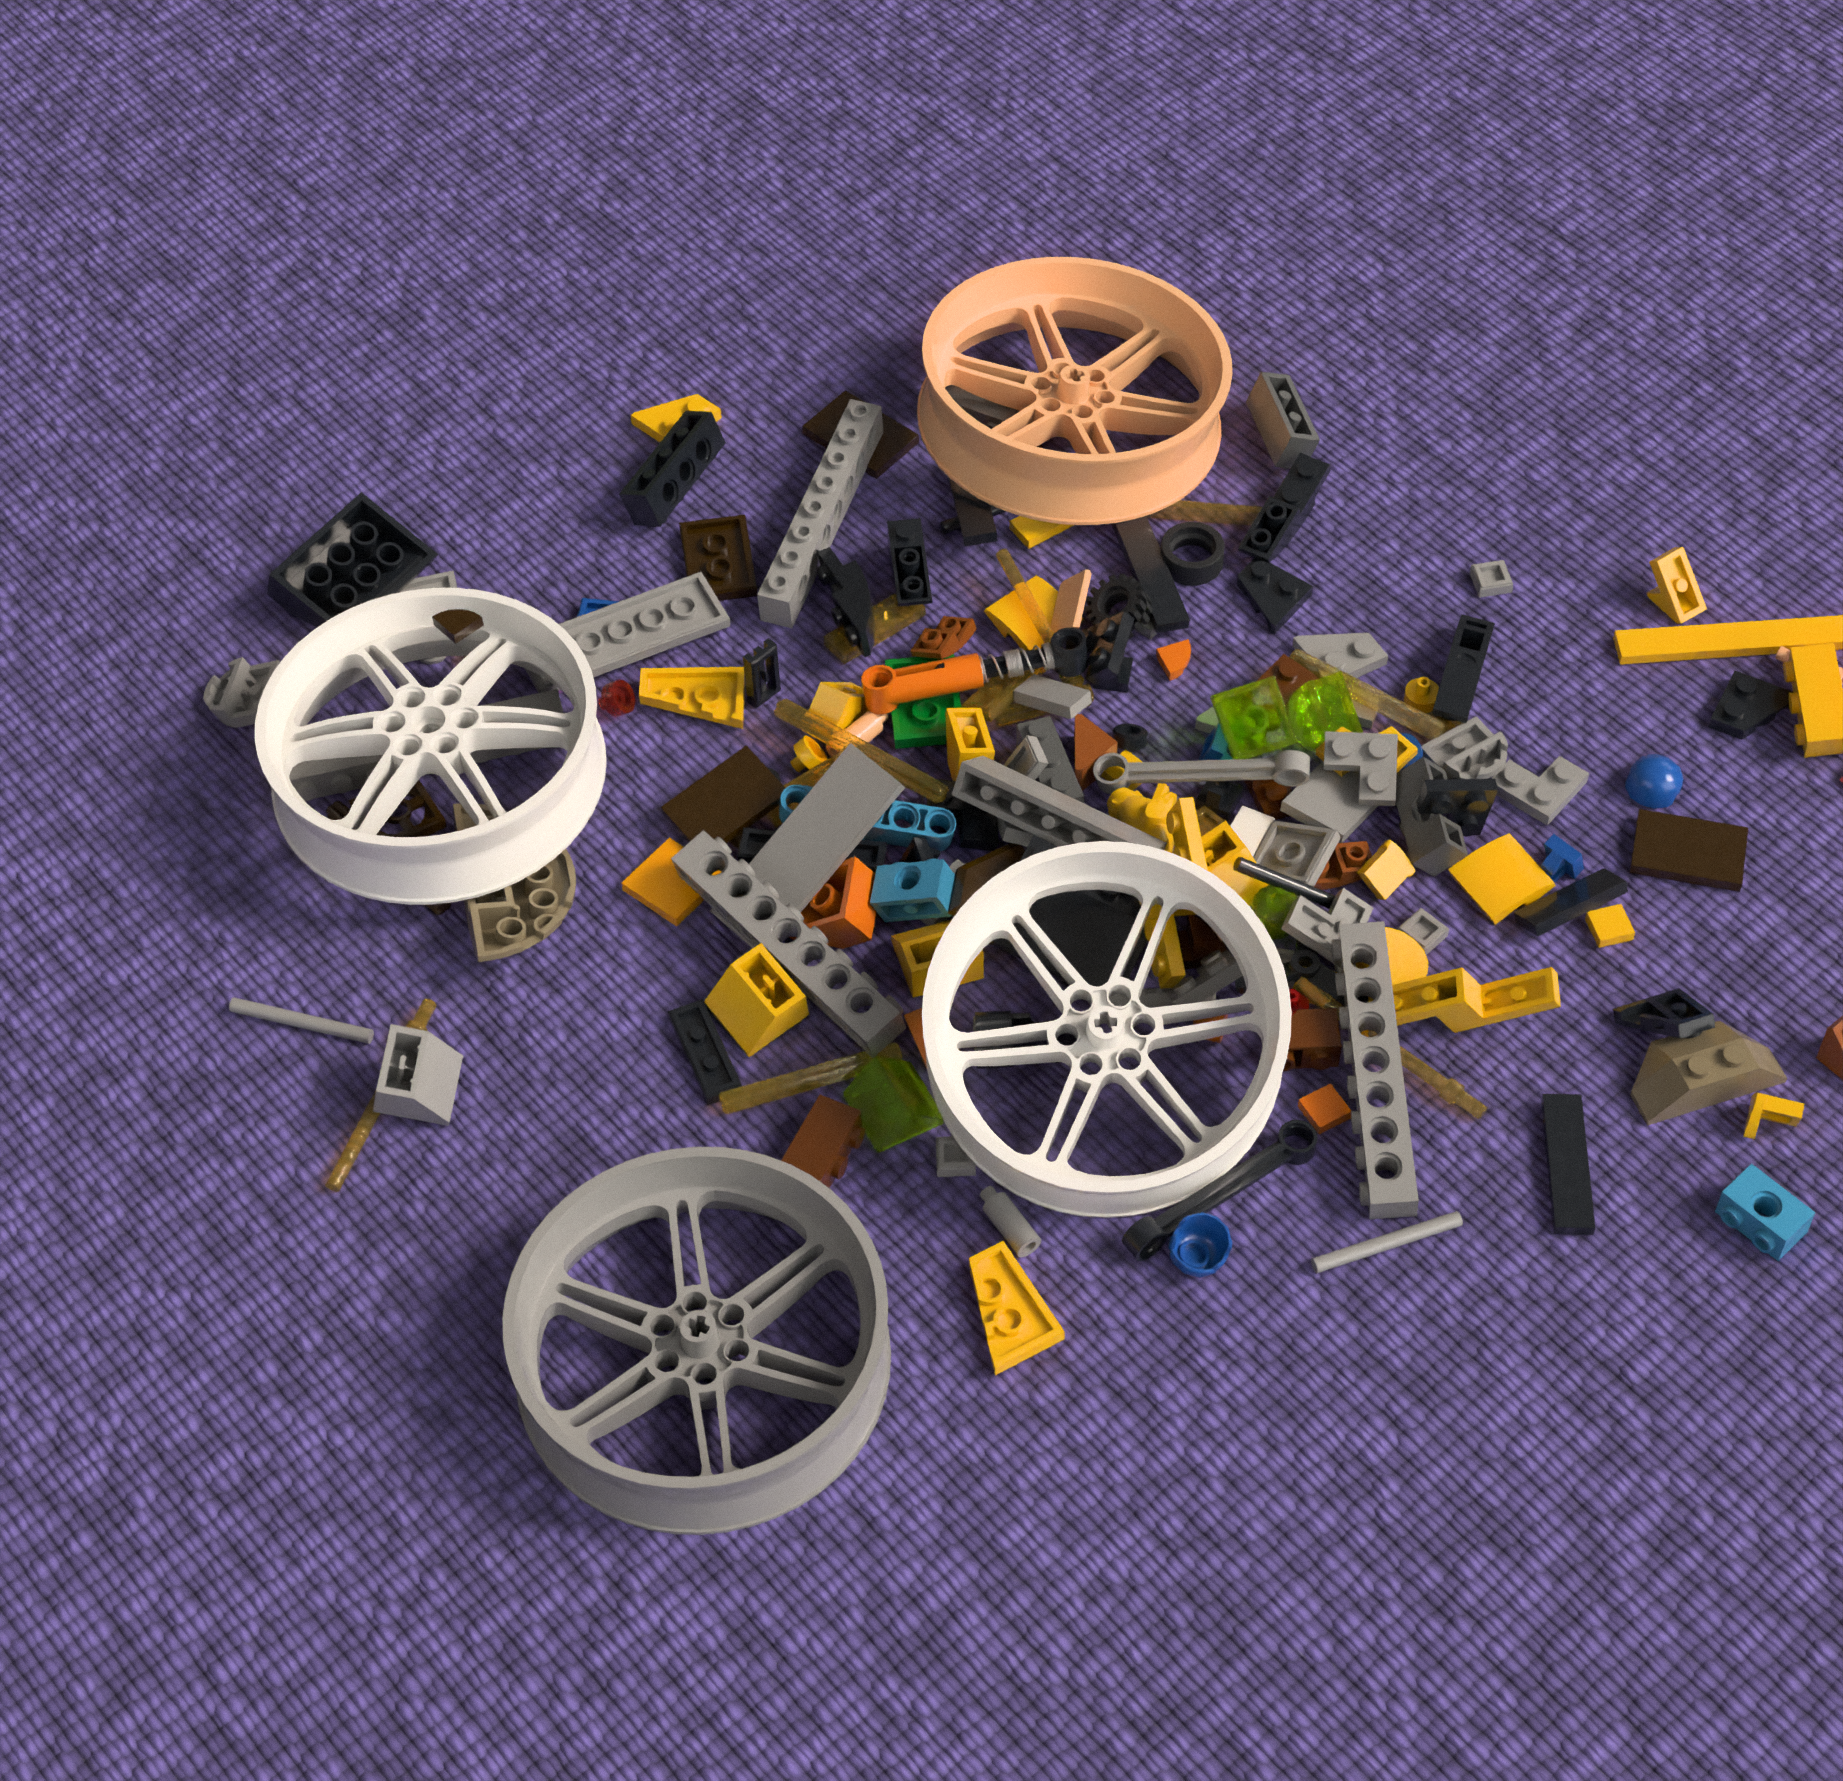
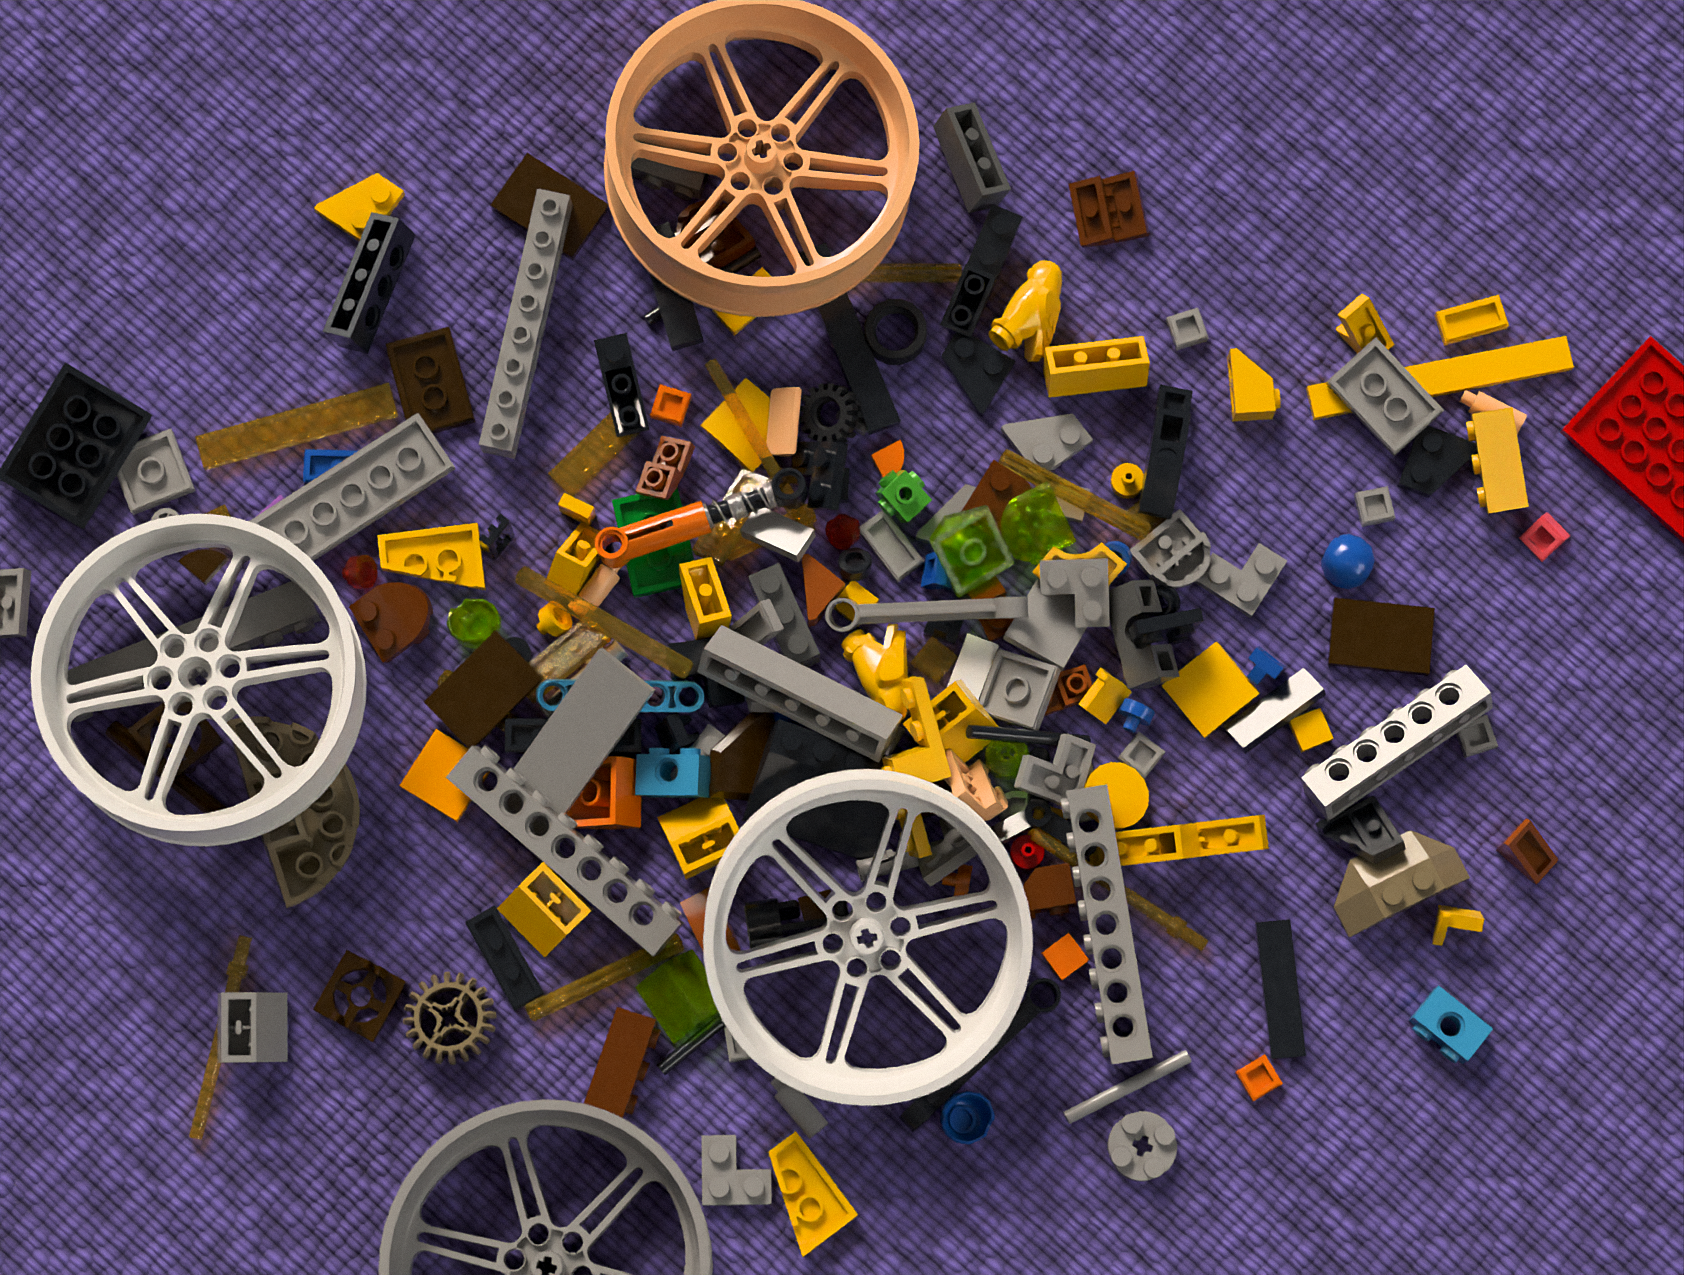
camera: 10 degrees left, 25 degrees up
light grey bar [229,997,374,1044] -> none
black slope [816,547,876,657] -> none
none -> clear yellow tile [195,383,399,470]
none -> dark brown piece [313,949,407,1043]
none -> reddish brown slope [349,582,433,663]
none -> dark tan gear [403,972,497,1065]
none -> clear neon green hair [447,598,502,649]
none -> yellow tile [558,493,596,526]
none -> orange tile [650,384,692,427]
none -> black bar [657,1013,726,1075]
none -> light grey plate [701,1135,772,1206]
none -> clear red tile [825,514,860,550]
none -> light grey tile [857,510,924,583]
none -> bright green brick [875,470,932,523]
none -> yellow animal [988,260,1062,362]
none -> yellow brick [1043,336,1150,398]
none -> reddish brown slope [1068,171,1150,247]
none -> light grey plate [1107,1111,1177,1182]
none -> blue tile [1119,698,1155,733]
none -> yellow slope [1227,348,1281,422]
none -> orange tile [1235,1054,1283,1102]
none -> brick [1301,665,1493,821]
none -> light grey tile [1326,337,1444,456]
none -> light grey tile [1354,486,1395,527]
none -> yellow tile [1434,295,1509,346]
none -> light grey tile [1456,715,1498,758]

